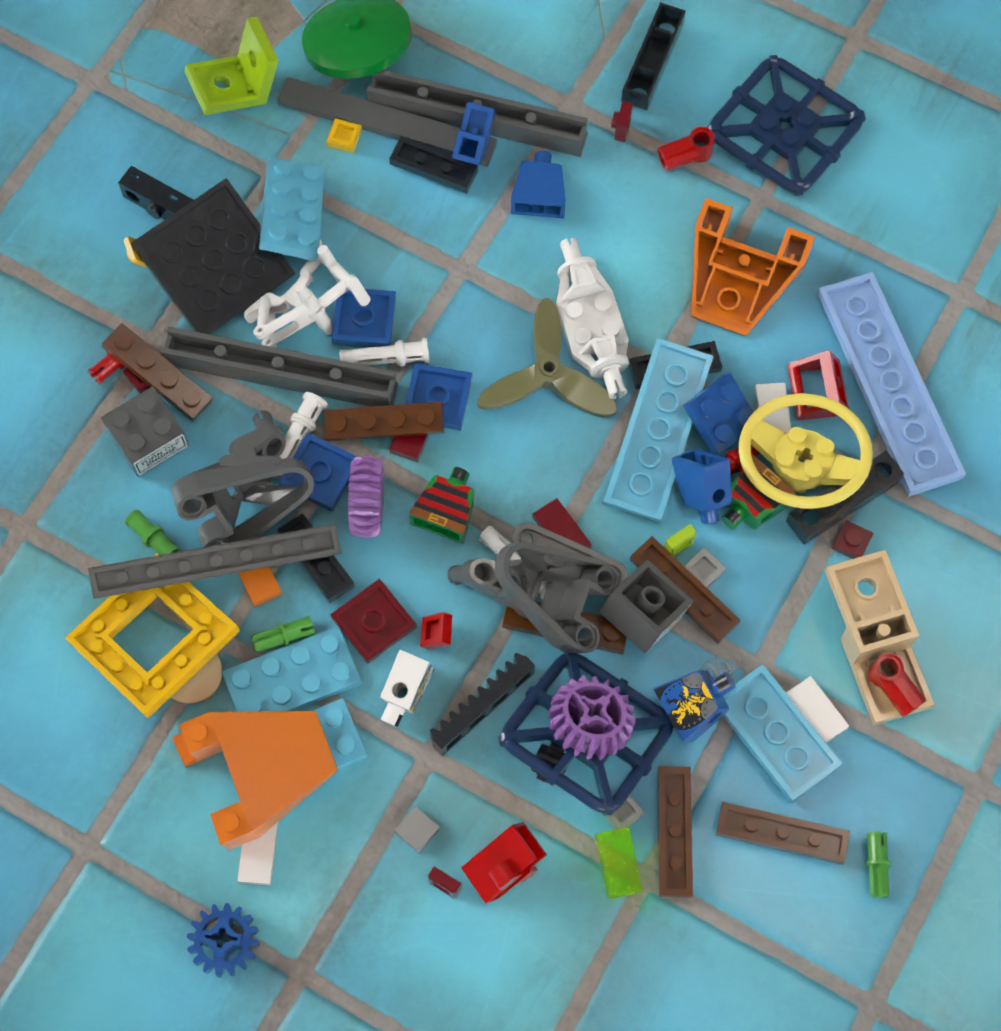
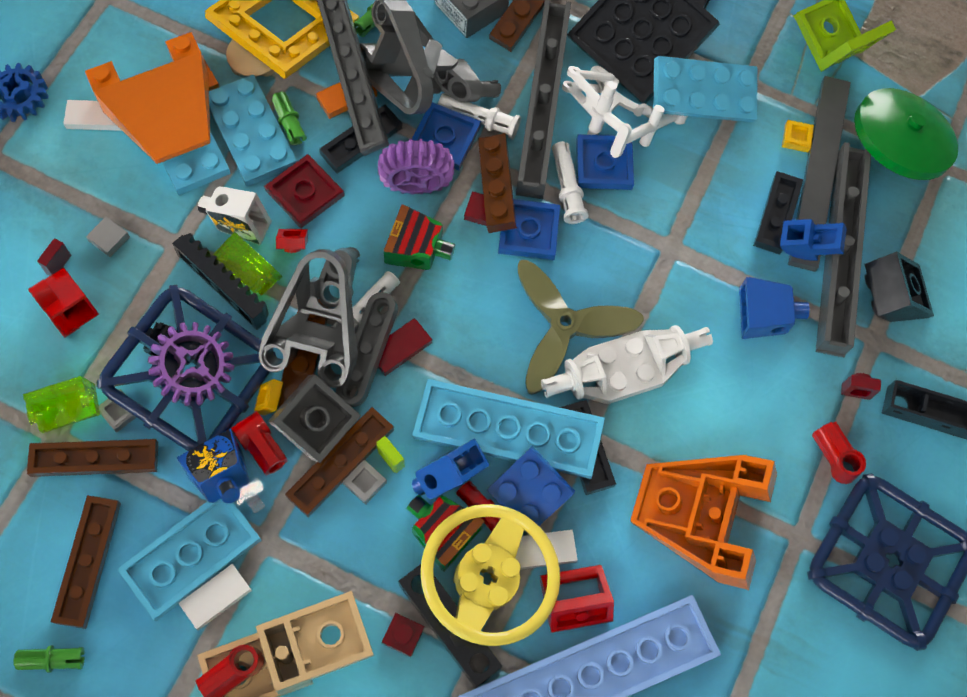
camera: 80 degrees right, 0 degrees up
none -> clear neon green hinge [212,232,283,296]
none -> red piece [231,411,288,476]
none -> yellow tile [254,379,283,416]
none -> black slope [864,251,934,322]

